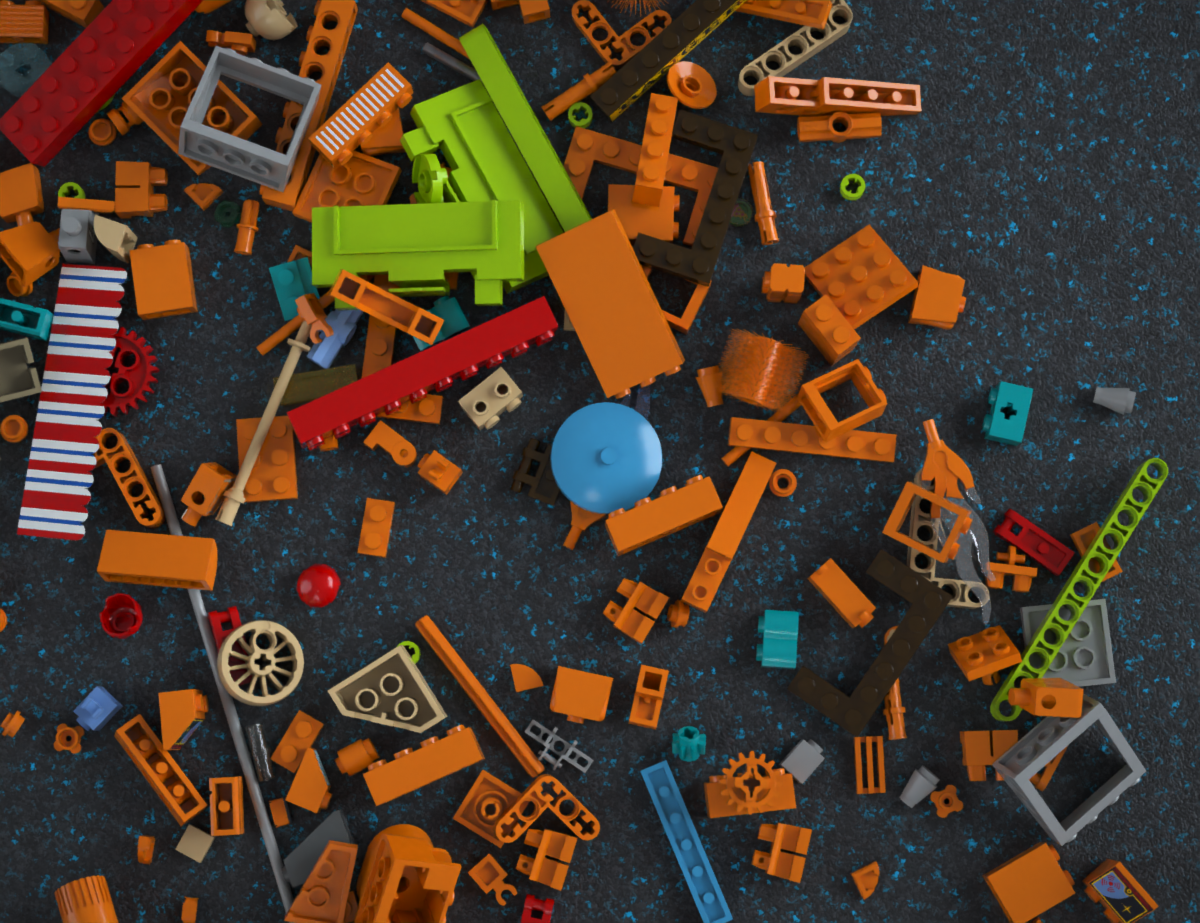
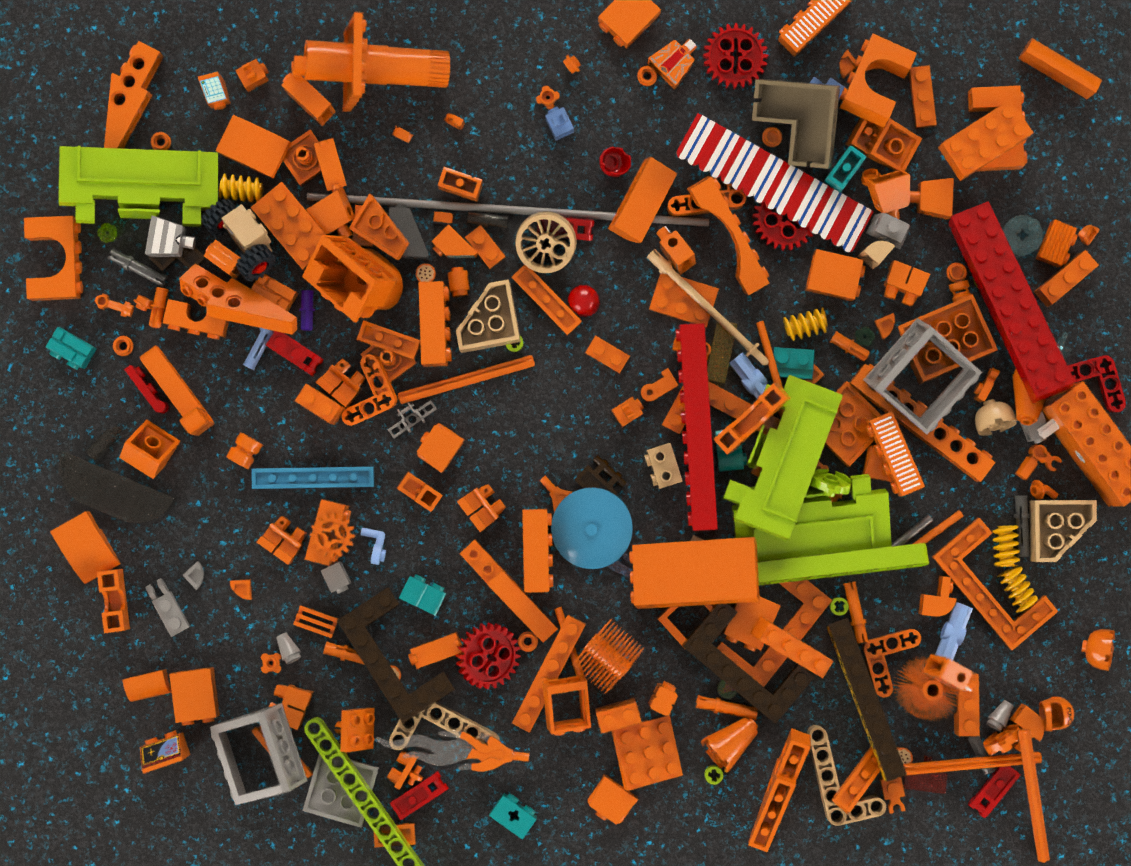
camera: 110 degrees right, 5 degrees up
lime bush [58,182,86,199] -> none
orange tile [58,197,115,213] -> none
orange brick [114,714,207,827] -> none
orange slope [158,689,209,750] -> none
tan tile [175,824,215,863] -> none
orange plate [295,293,334,344] -> none
orange plate [468,853,517,906] -> none
orange tile [510,664,544,692] -> none
orange dish [667,61,717,109] -> none
orange plate [667,600,690,628] -> none
teal gear [672,726,706,762] -> none
orange cone [696,365,724,407] -> none
orange piece [797,112,882,143] -> none
orange window [882,482,973,563] -> none
orange torso [1008,678,1083,718] -> none
none -> orange brick [295,384,346,425]
none -> orange plate [357,320,421,360]
none -> light blue plate [361,528,386,565]
none -> tan tile [415,263,436,282]
none -> red gear [456,622,521,690]
none -> orange plate [511,264,582,336]
none -> orange arch [687,176,769,295]
none -> orange cone [701,718,758,773]
none -> yellow piece [783,307,828,341]

